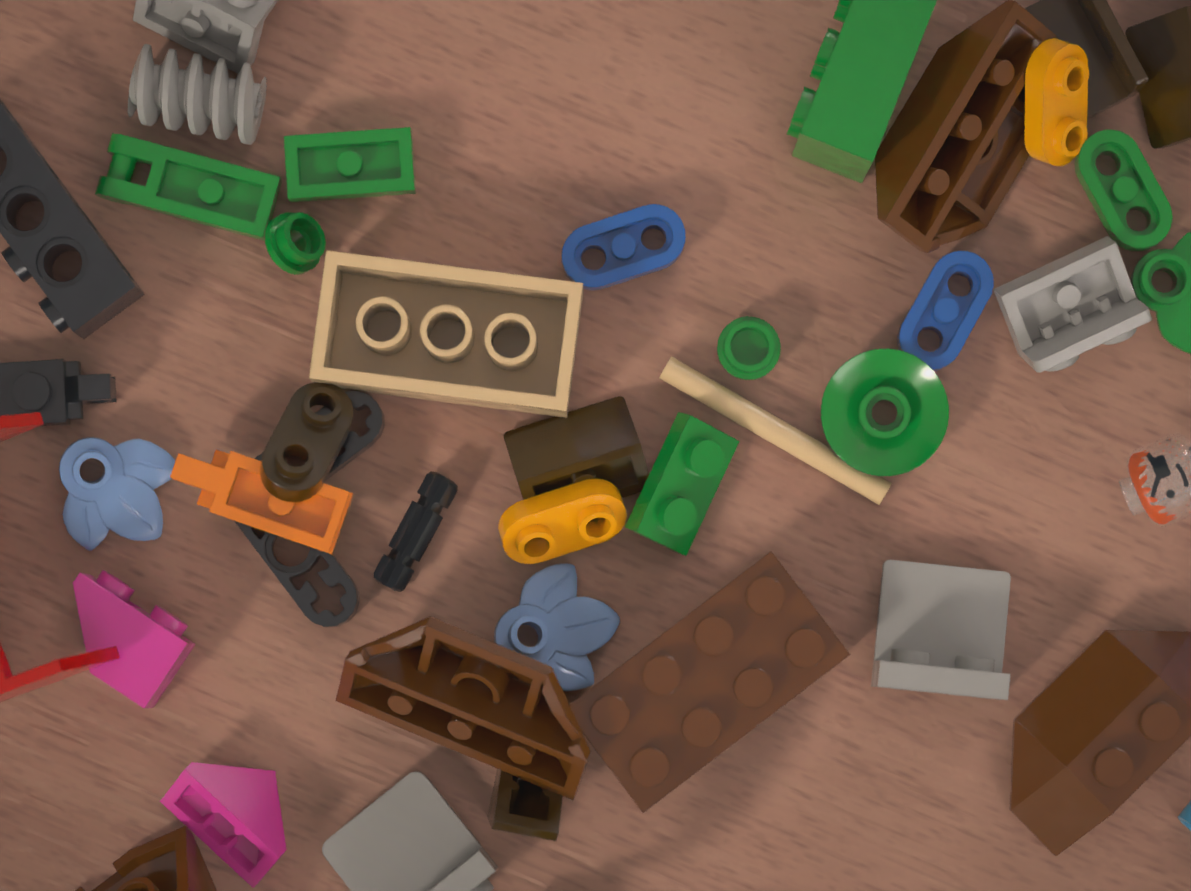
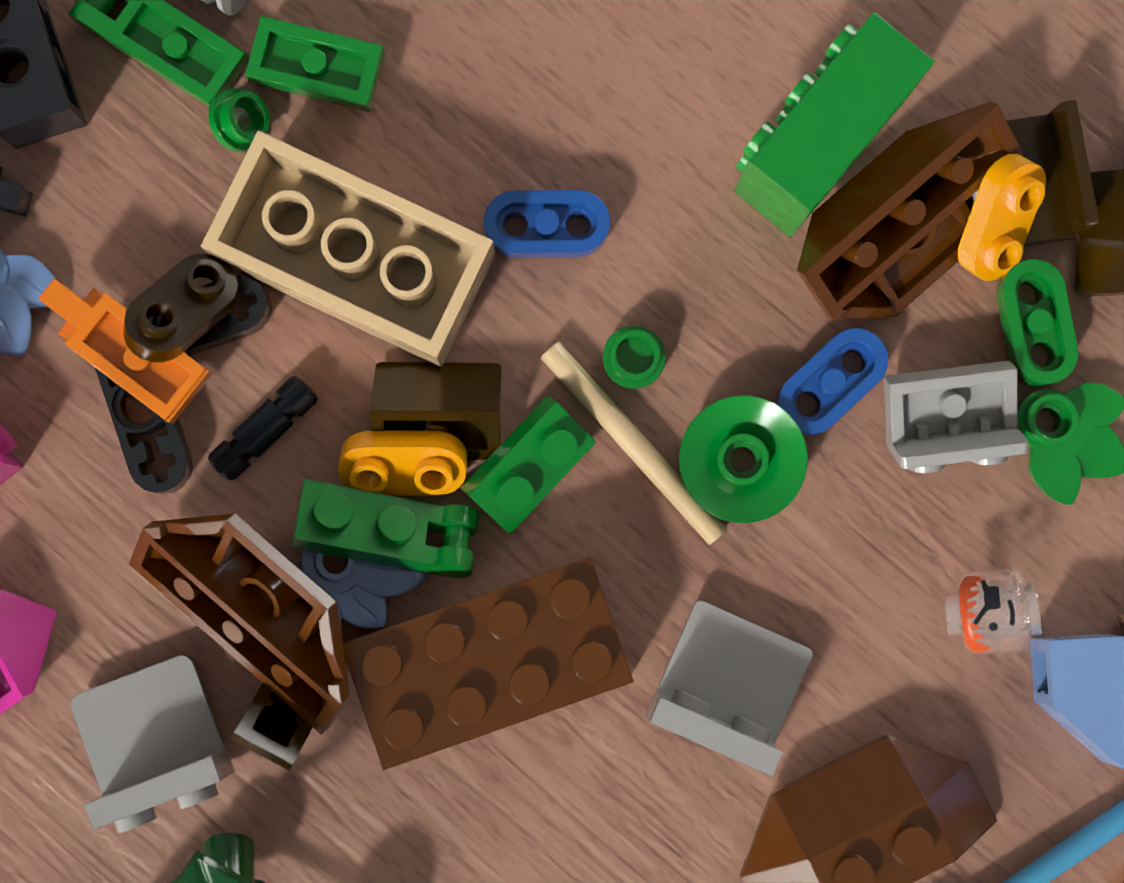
camera: 10 degrees right, 0 degrees up
none -> green plate [290,479,479,578]

